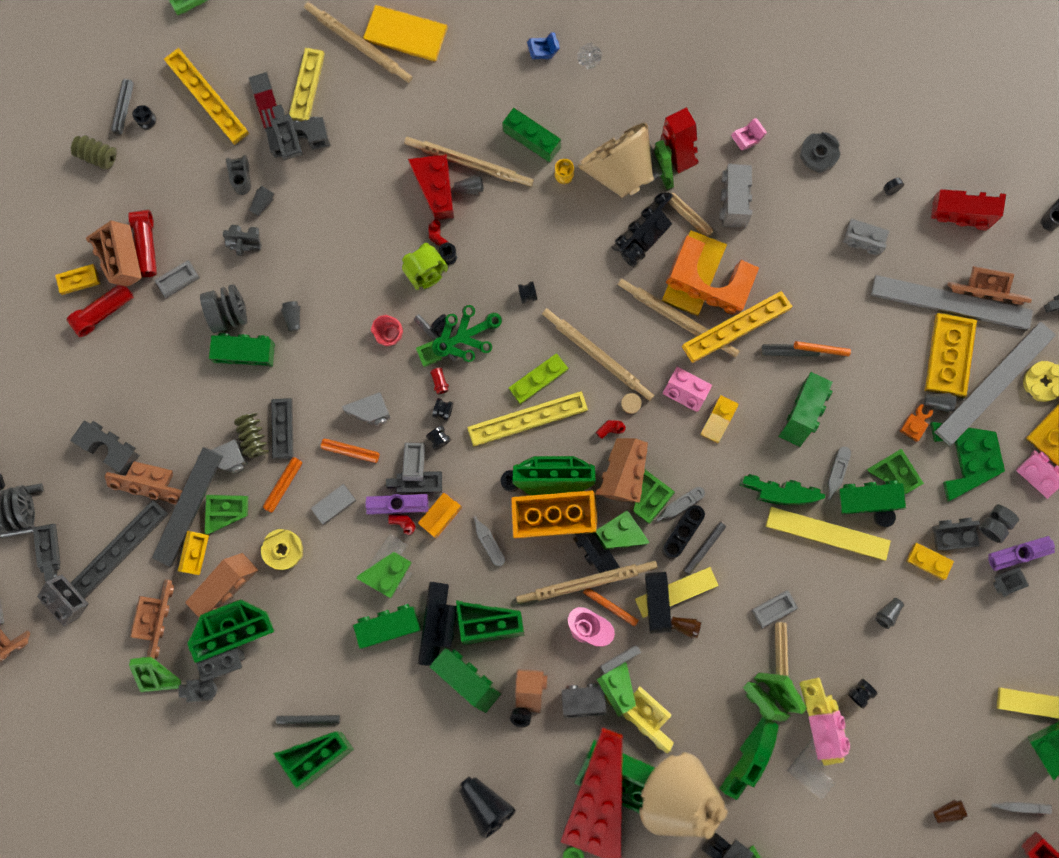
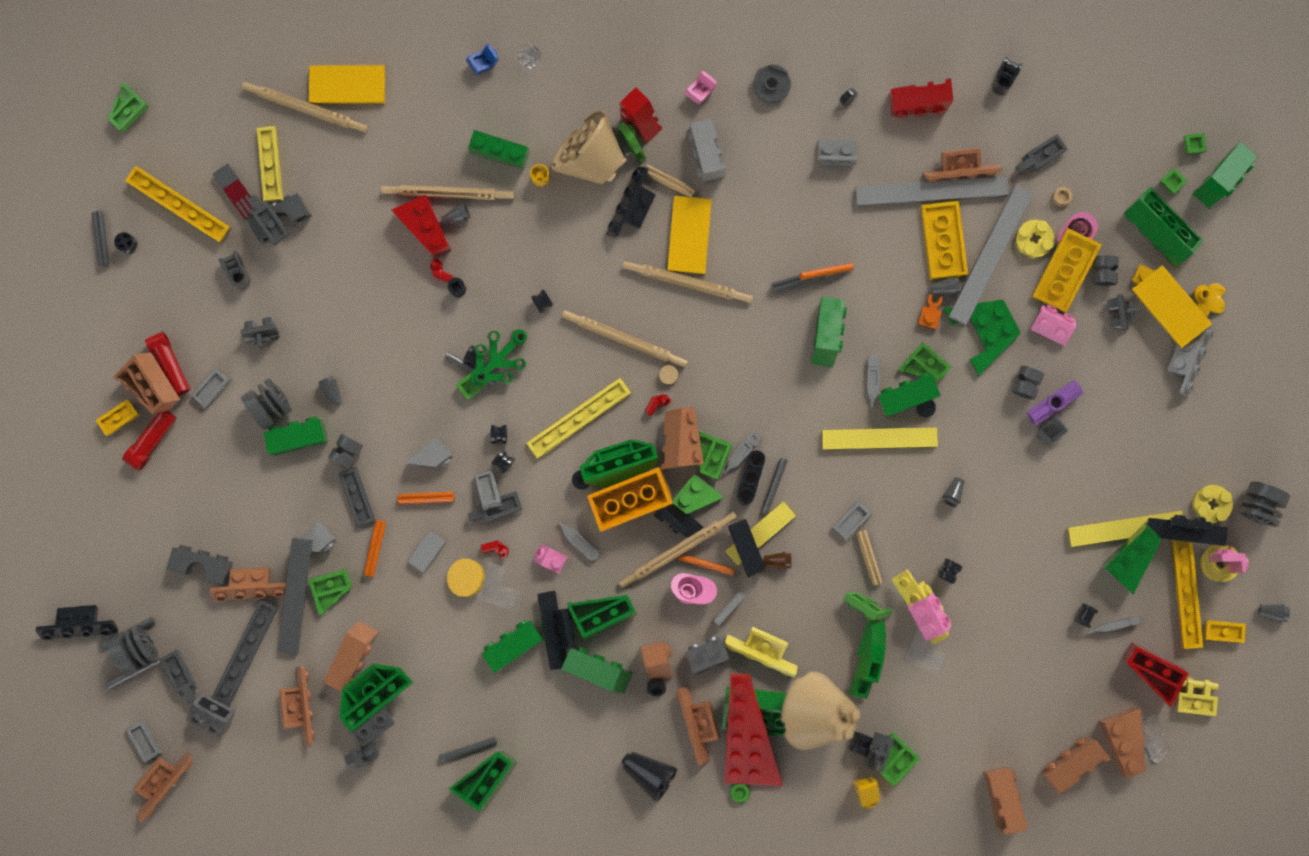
camera: 25 degrees left, 5 degrees up
olive piece [70,135,117,170] -> none
bright green wing [129,657,181,692] -> none
yellow plate [178,531,209,575] -> none
olive piece [234,413,269,458] -> none
dark grey cone [249,186,275,216] -> none
light yellow plate [261,529,303,570] -> none
bright green wing [356,552,412,598] -> none
medium lavender piece [366,494,429,515] -> none
coral hair [371,315,403,346] -> none
lime brick [402,243,448,290] -> none
light orange panel [418,493,462,539] -> none
red pin [430,368,449,395] -> none
lime plate [509,353,569,405] -> none
bright green wing [597,662,636,717] -> none
black wheel [621,242,645,267] -> none
bright pink bracket [663,367,712,412] -> none
orange arch [665,235,759,315] -> none
yellow plate [682,291,793,363] -> none
yellow slope [700,395,739,443] -> none
green slope [739,474,826,506] -> none
bright green wing [754,673,807,714] -> none
yellow plate [906,543,954,580] -> none
dark grey bracket [932,518,980,551] -> none
reddish brown cone [933,799,968,824] -> none
none -> dark grey wheel [328,434,363,469]
none -> yellow tile [447,558,485,597]
none -> bright pink bracket [533,544,568,574]
none -> nougat bracket [677,686,721,765]
none -> black bush [1074,603,1098,628]

